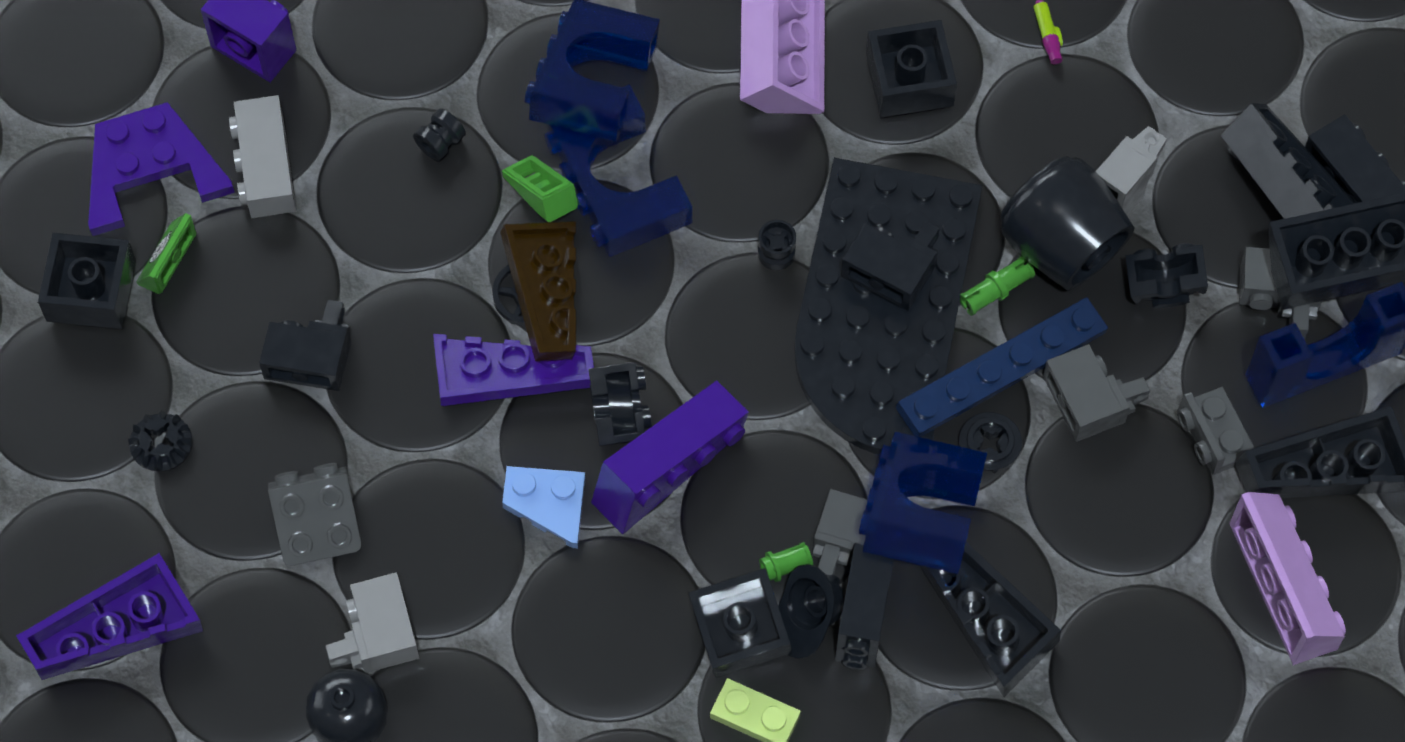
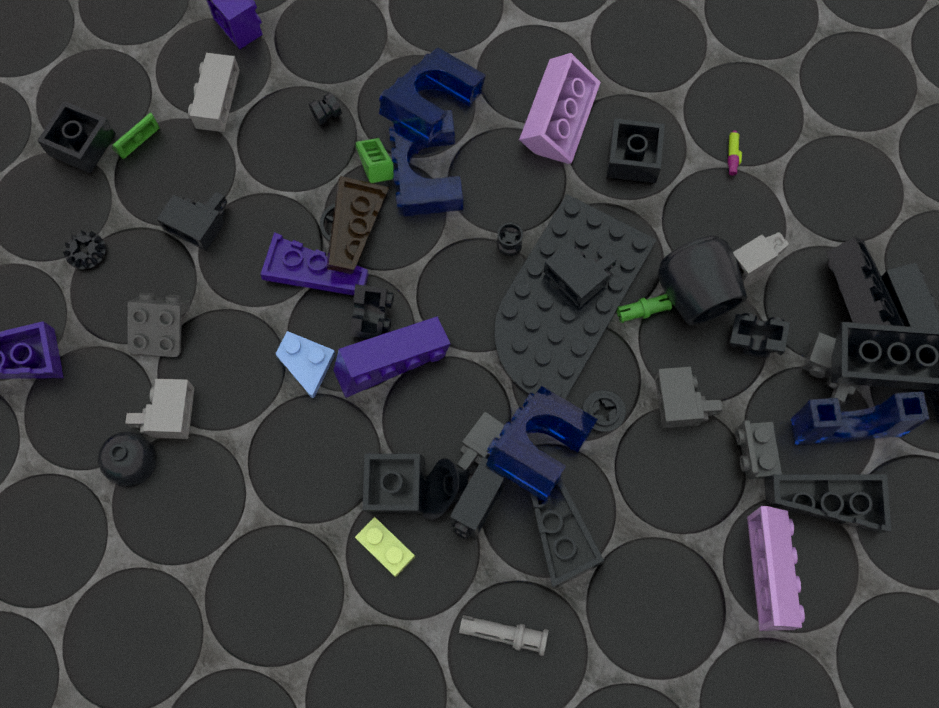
camera: 20 degrees right, 5 degrees up
dark purple wing [88,102,235,236] -> none
bright green pin [759,542,813,582] -> none
dark blue plate [895,297,1108,439] -> none

